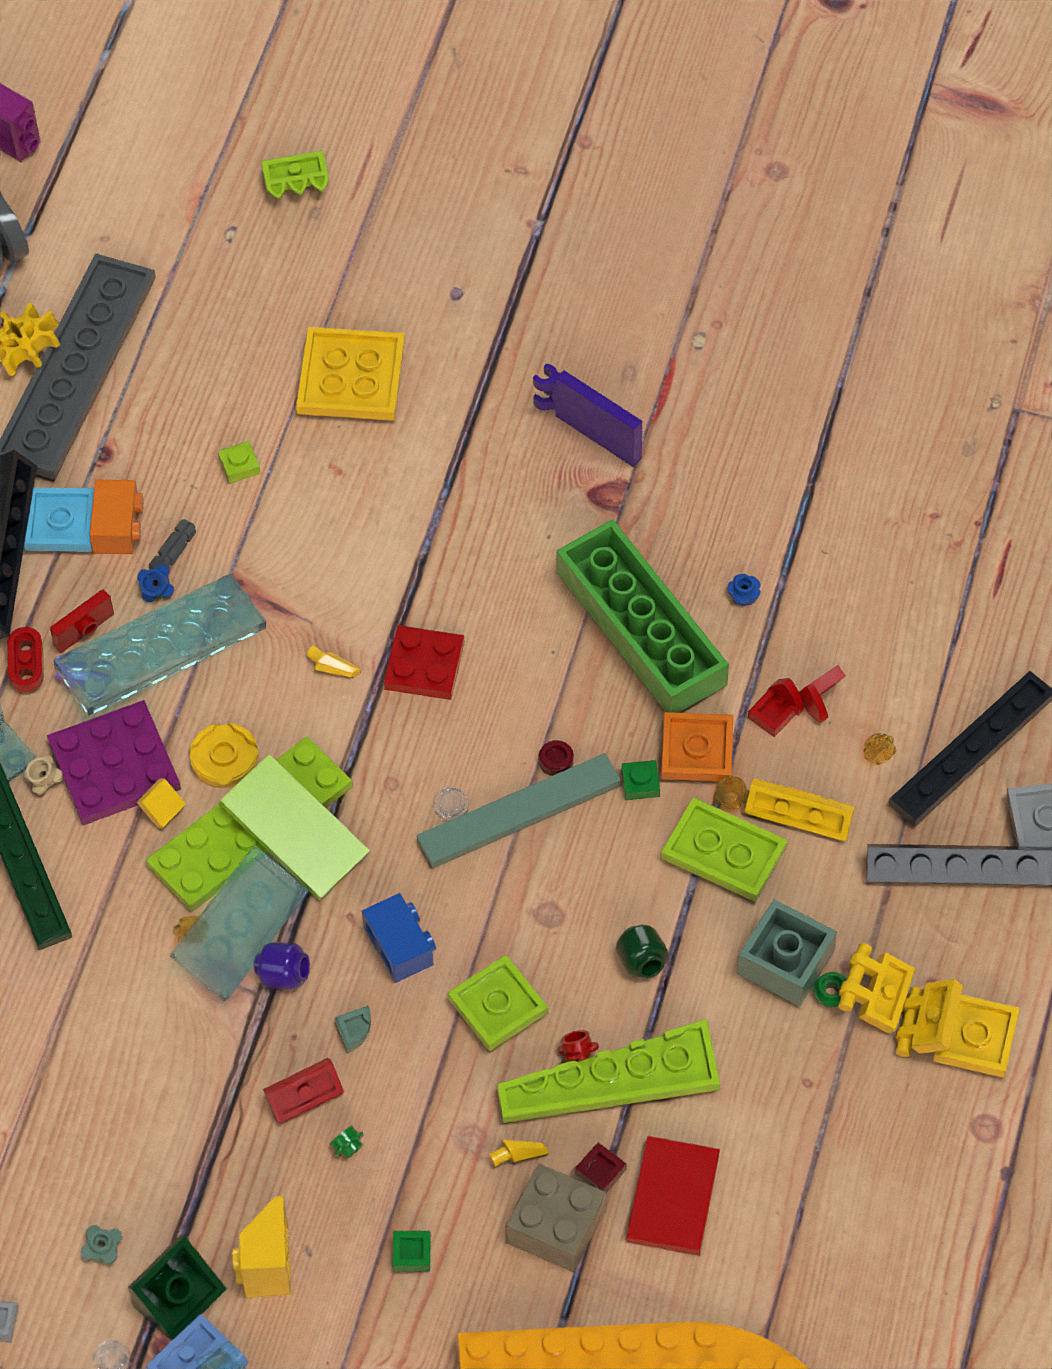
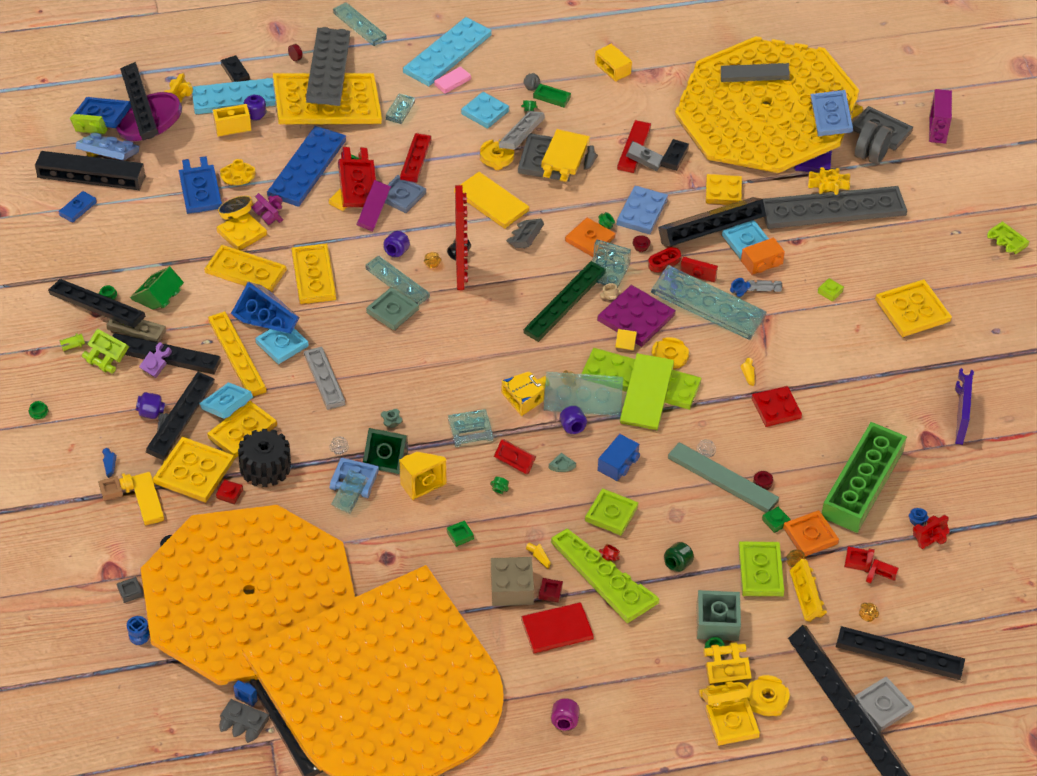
camera: 60 degrees right, 10 degrees down
none -> clear light blue plate [448,409,493,447]
none -> yellow torso [501,372,550,416]
none -> magenta head [551,698,580,731]
none -> yellow plate [747,675,790,716]
none -> red hips [913,515,950,549]

